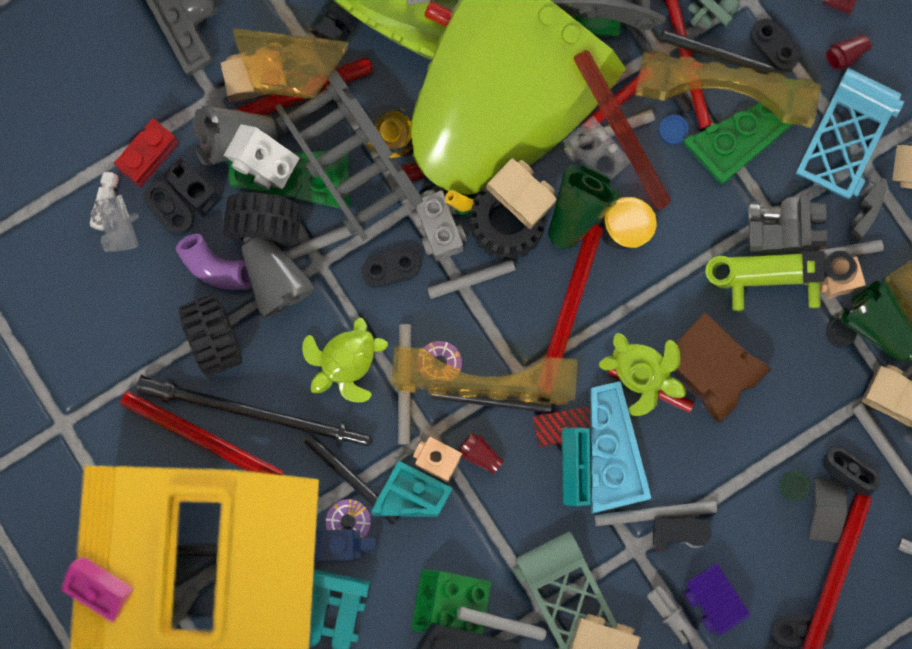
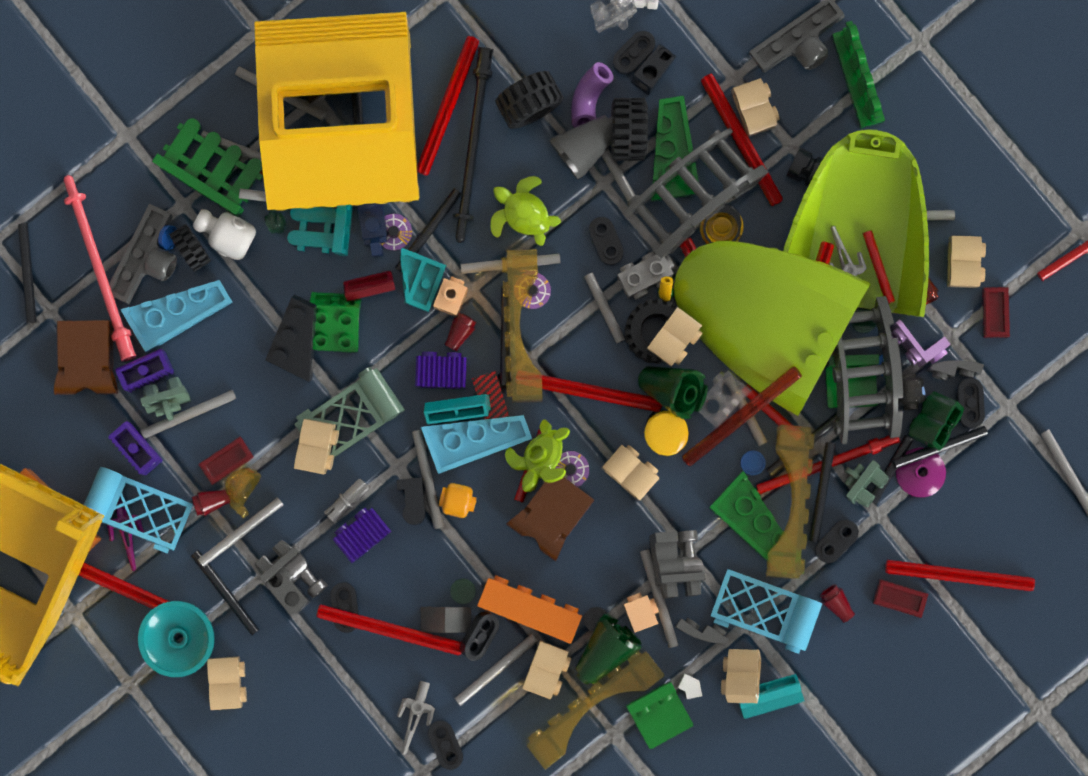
camera: 80 degrees right, 5 degrees up
dark pink slope [61,557,133,623] -> none
red brick [114,118,179,189] -> none
dark grey cone [193,105,280,165] -> none
white brick [224,124,299,190] -> none
clear yellow wing [233,28,348,99] -> none
light grey bar [457,607,546,641] -> none
lime piece [705,250,858,311] -> none
none -> dark red tile [343,271,395,301]
none -> dark purple brick [415,352,467,389]
none -> light orange head [439,483,477,518]
none -> orange brick [477,575,582,644]
none -> piece [555,451,589,487]
none -> tan brick [601,445,659,501]

